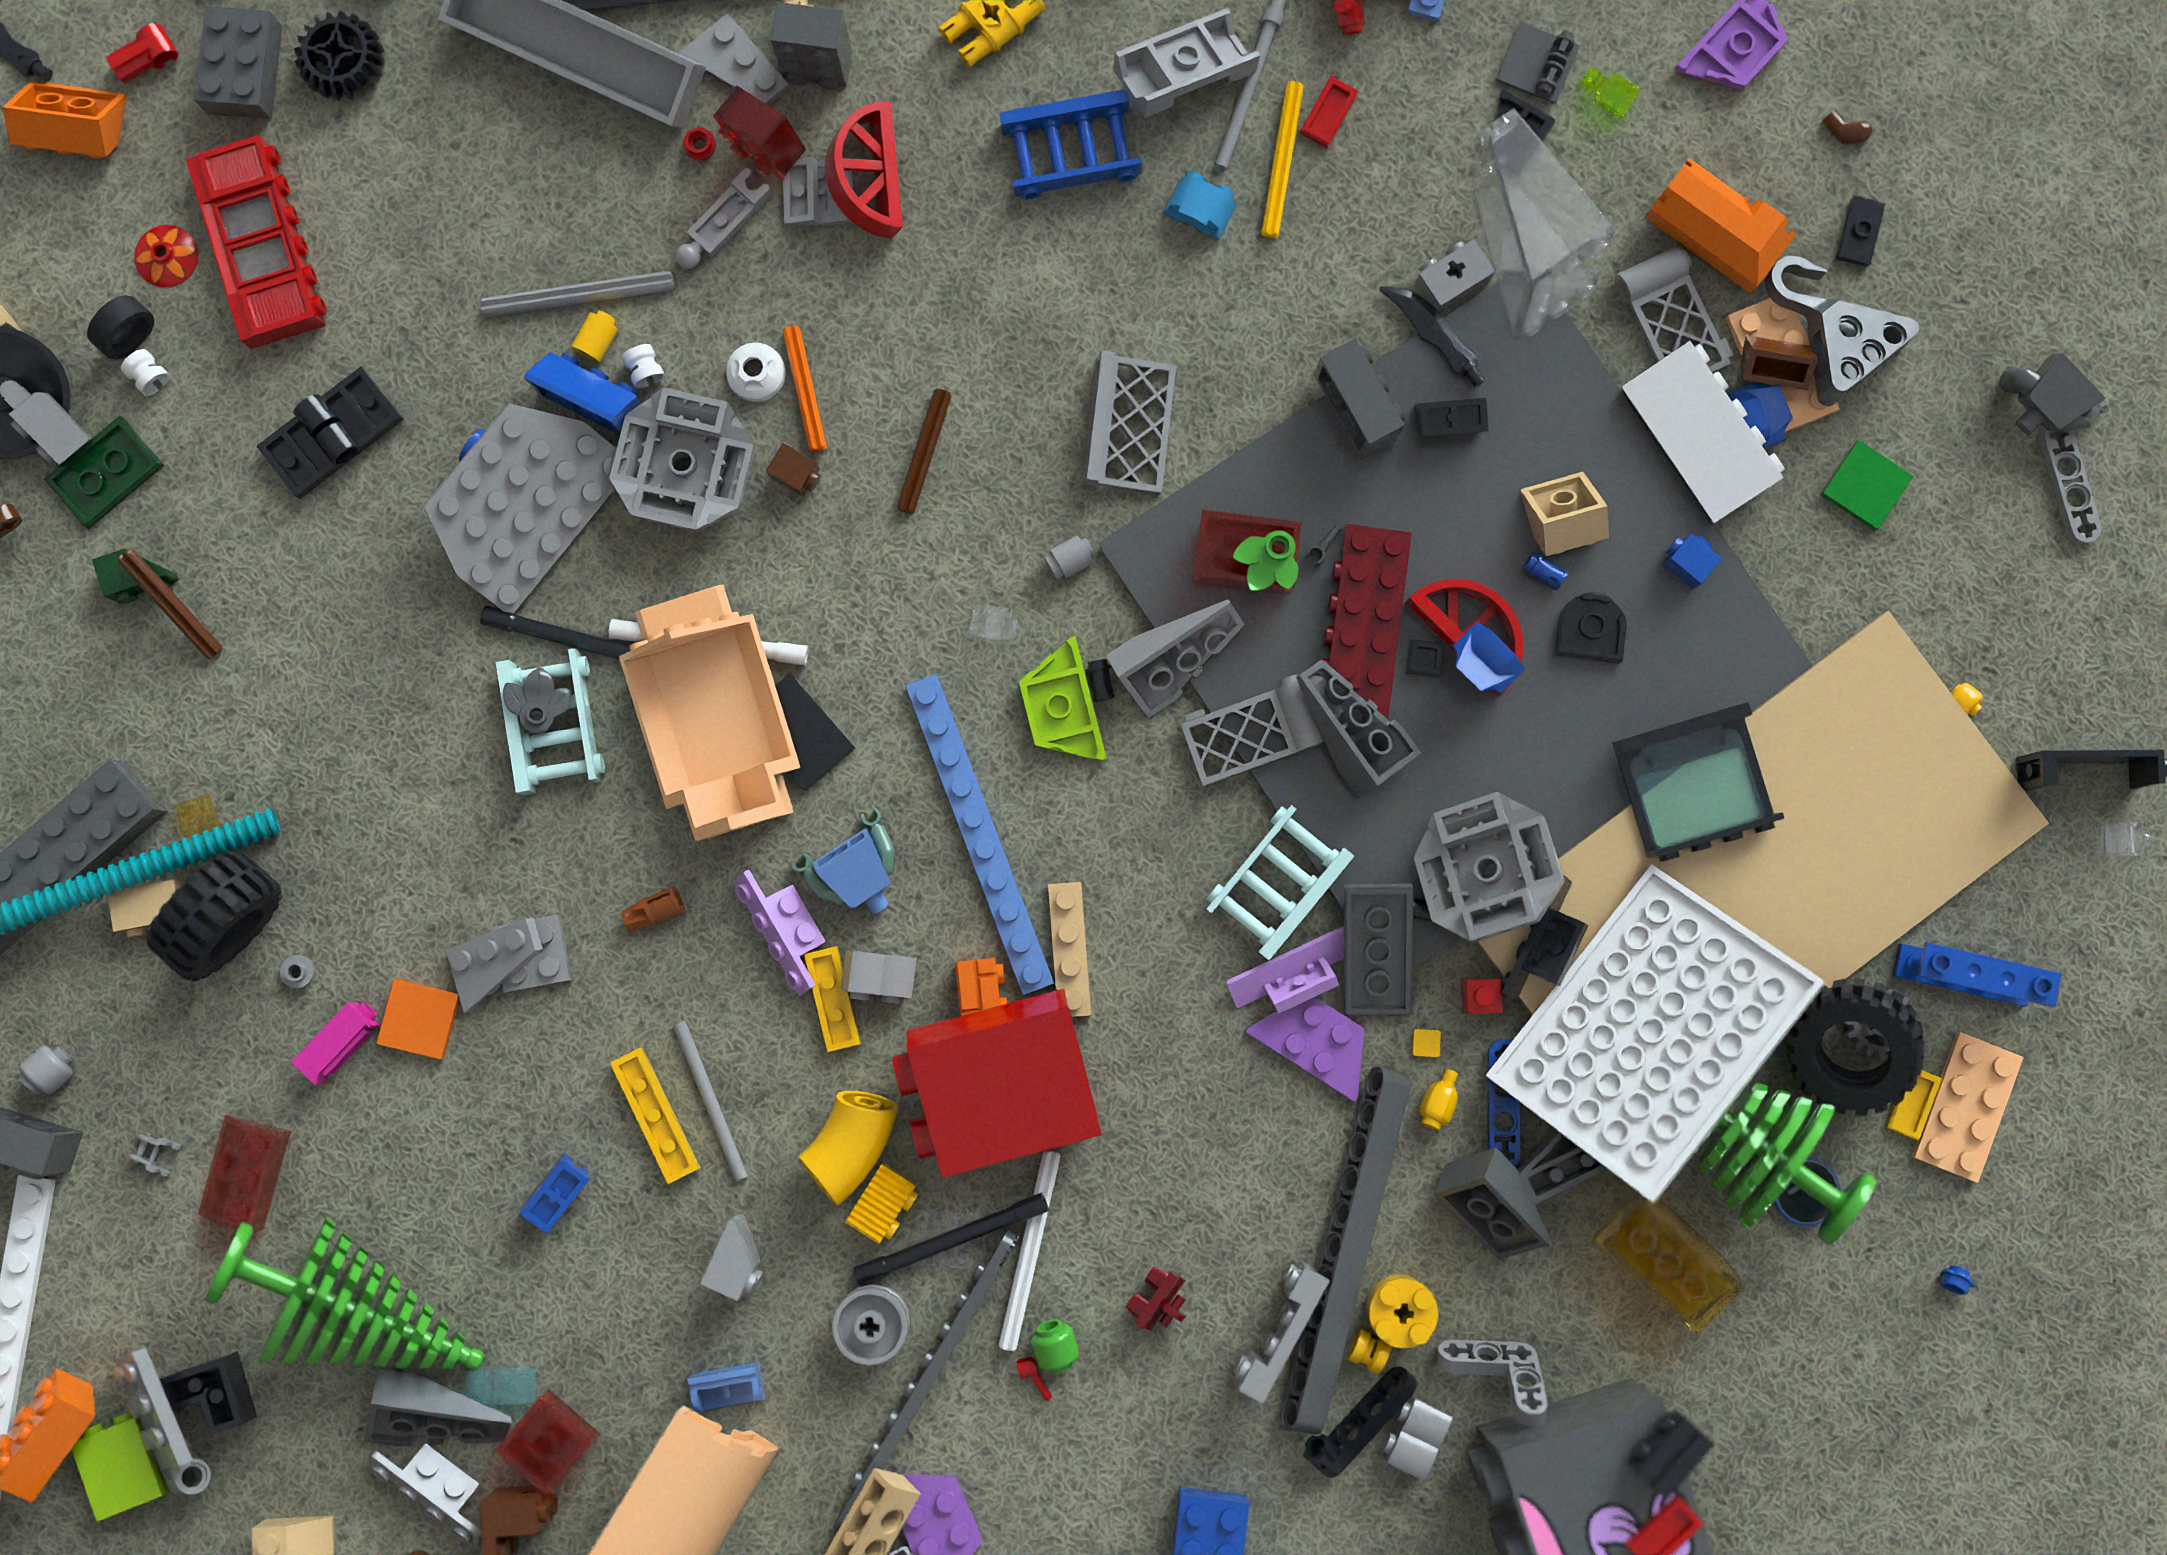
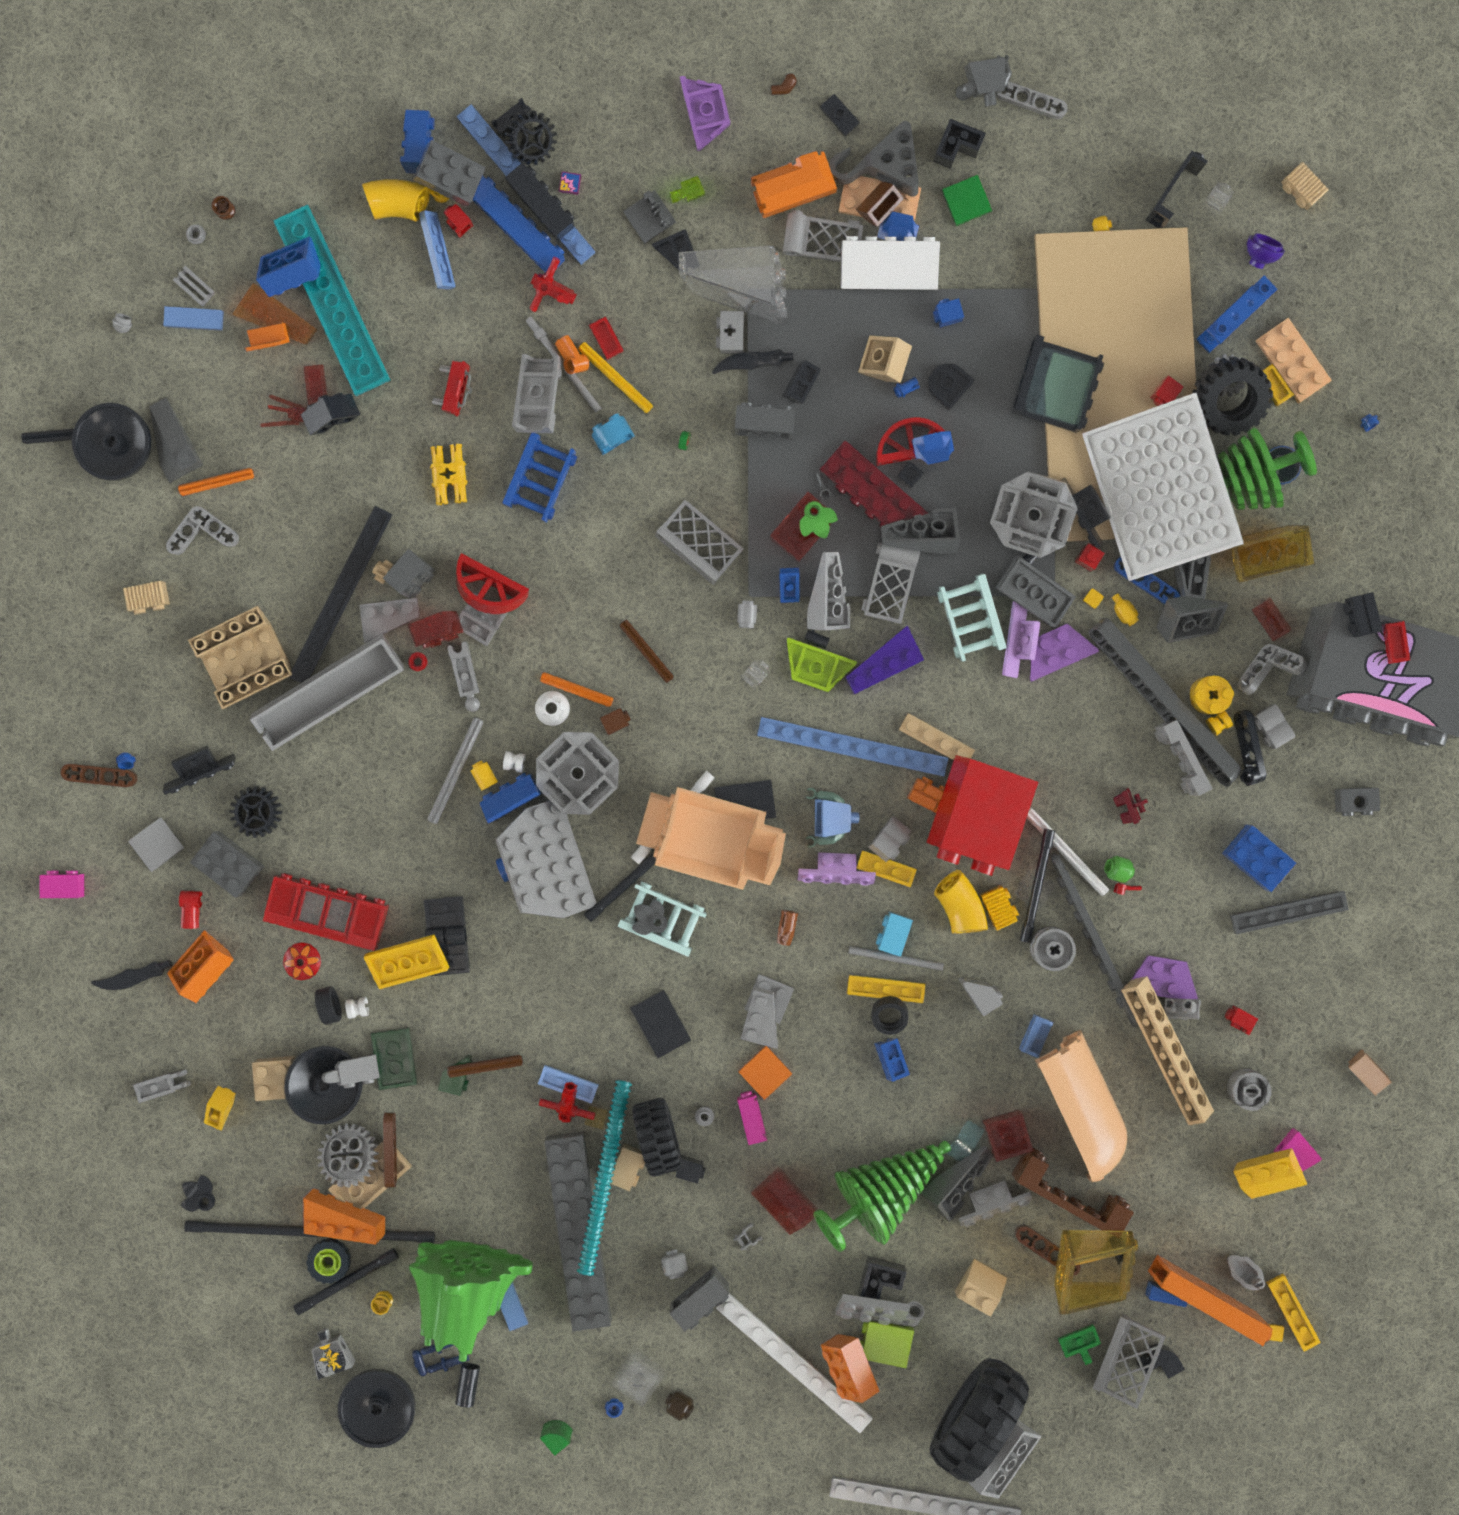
camera: 60 degrees left, 5 degrees up
none -> yellow plate [364,935,449,989]
none -> light blue plate [538,1065,599,1104]
none -> red piece [539,1082,596,1123]
none -> orange piece [555,335,589,374]
none -> black tile [630,990,691,1059]
none -> black brick [676,1155,706,1184]
none -> green tile [678,431,691,451]
none -> blue slope [779,568,800,603]
none -> dark purple wedge [845,626,924,695]
none -> black tyre [871,996,909,1035]
none -> medium azure brick [876,911,913,957]
none -> black brick [933,118,986,169]
none -> red brick [1150,375,1184,406]
none -> dark purple piece [1246,233,1285,269]
none -> clear red slope [1252,598,1291,641]

